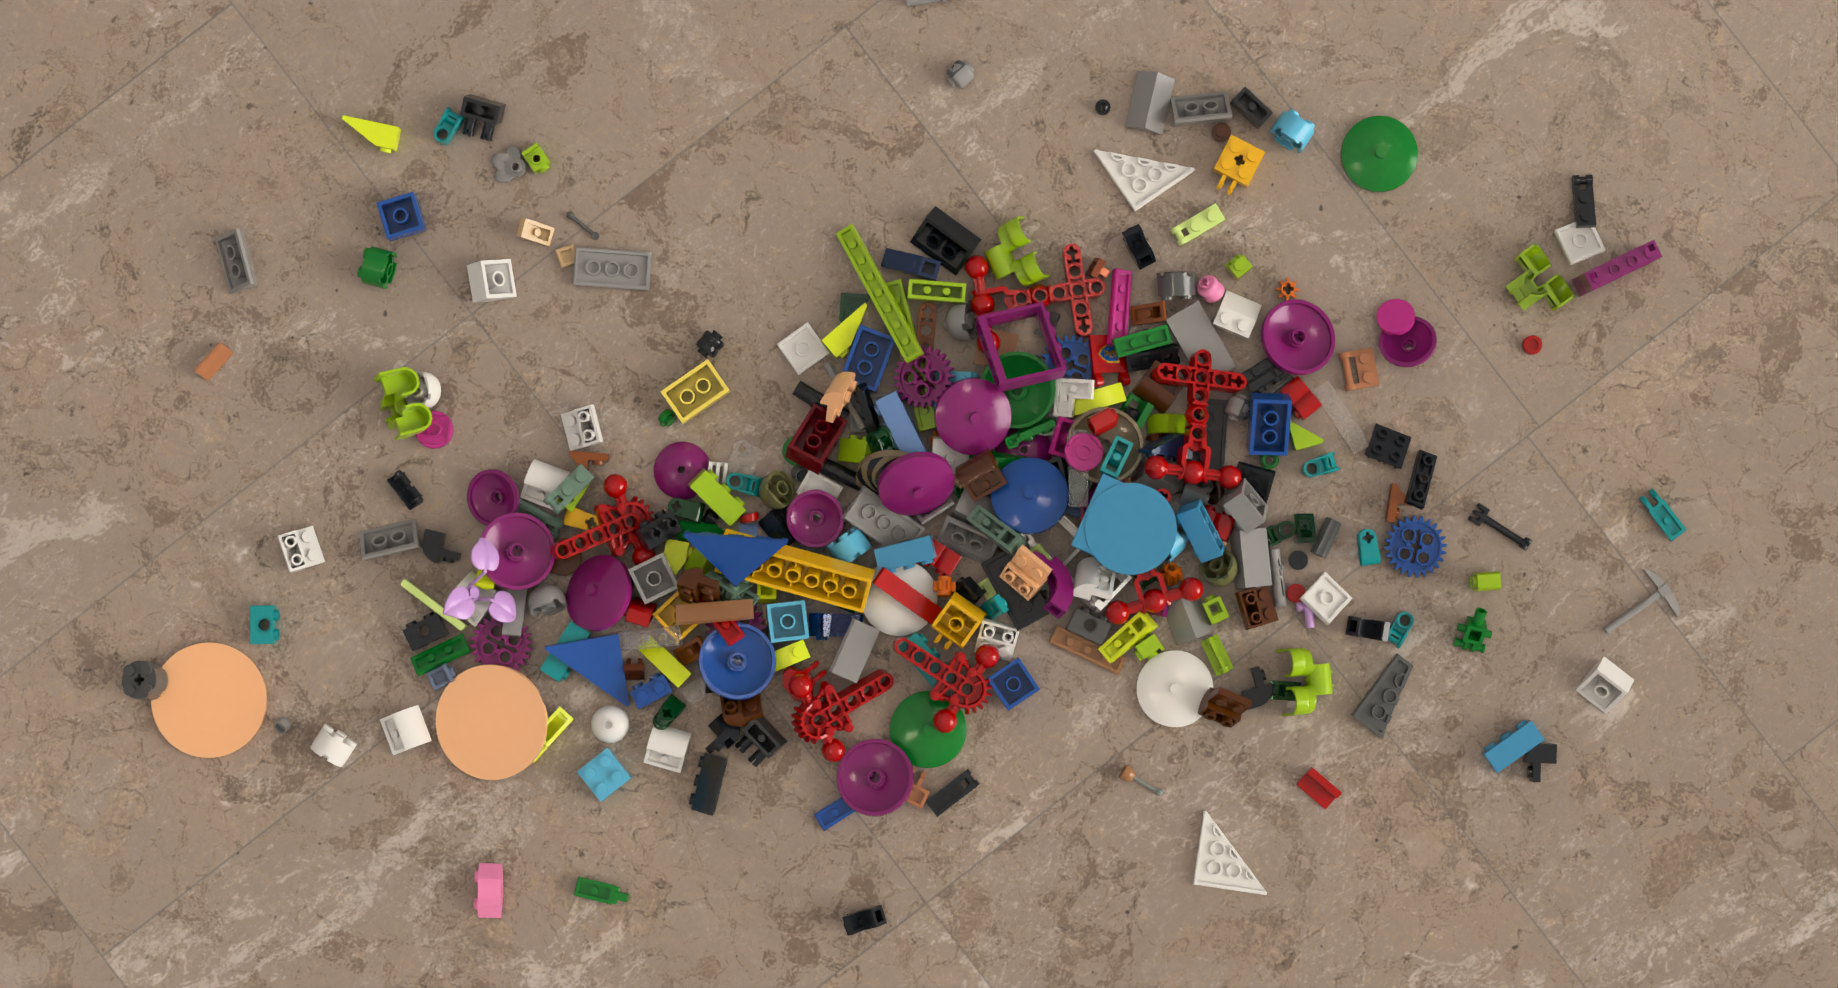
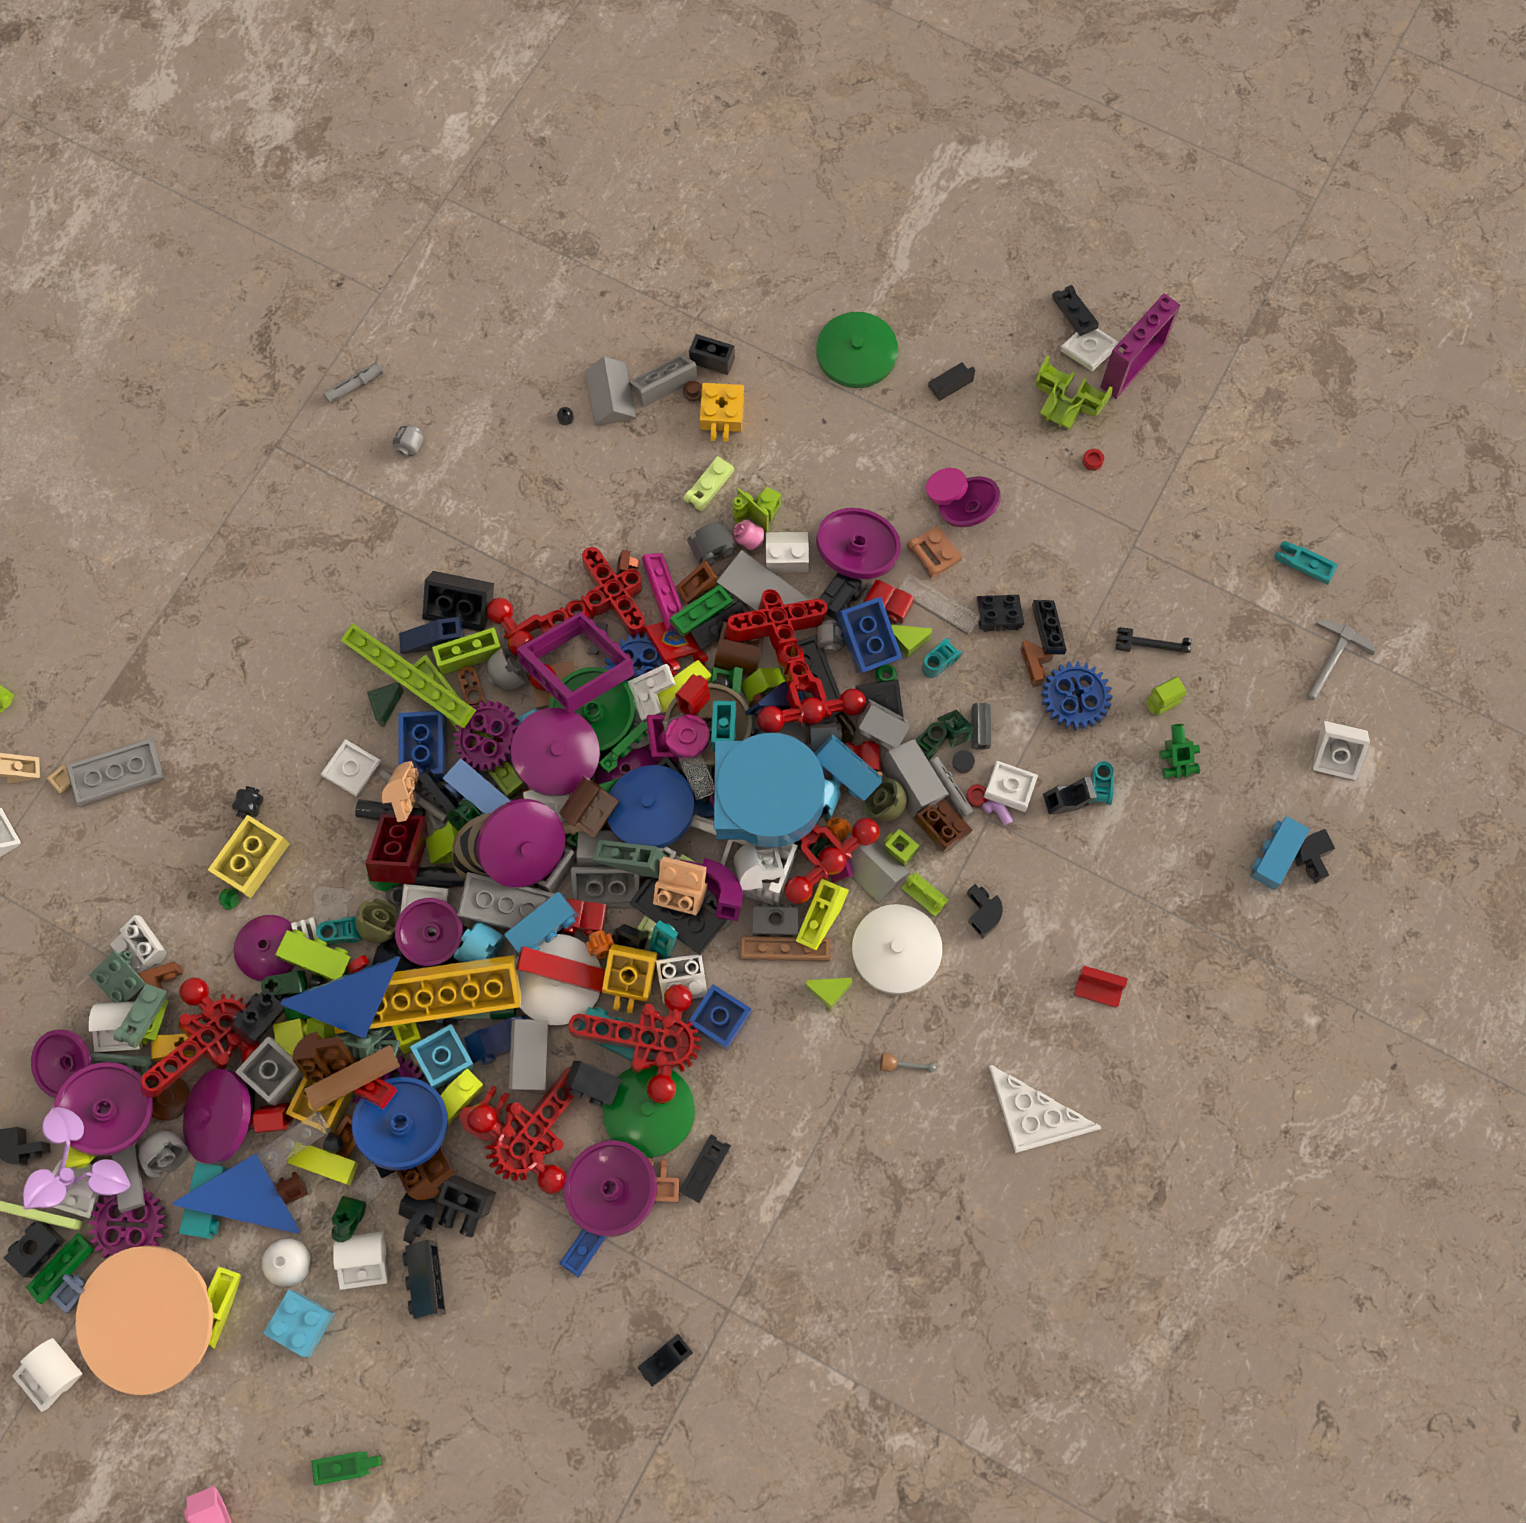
camera: 20 degrees left, 15 degrees down
dark grey hinge [566,212,599,240] -> none
blue brick [629,673,674,710] -> none
neon yellow slope [821,303,868,359] -> none
lime piece [984,216,1051,286] -> none
white tile [1093,149,1195,212] -> none
black brick [1122,224,1156,270] -> none
lime brick [1134,633,1165,661] -> none
reddish brown brick [1198,687,1252,728] -> none
medium azure brick [1270,109,1315,153] -> none
clear green slope [1270,680,1301,701] -> none
orange gear [1275,277,1300,301] -> none
lime piece [1276,647,1334,717] -> none
dark grey wing [1351,653,1413,739] -> none
teal piece [1357,529,1381,566] -> none
none -> sand green hinge [89,950,146,1002]
none -> black hinge [323,1133,343,1153]
none -> black brick [563,1061,622,1108]
none -> lime hinge [732,488,769,532]
none -> lime slope [806,977,852,1010]
none -> black panel [928,362,975,401]

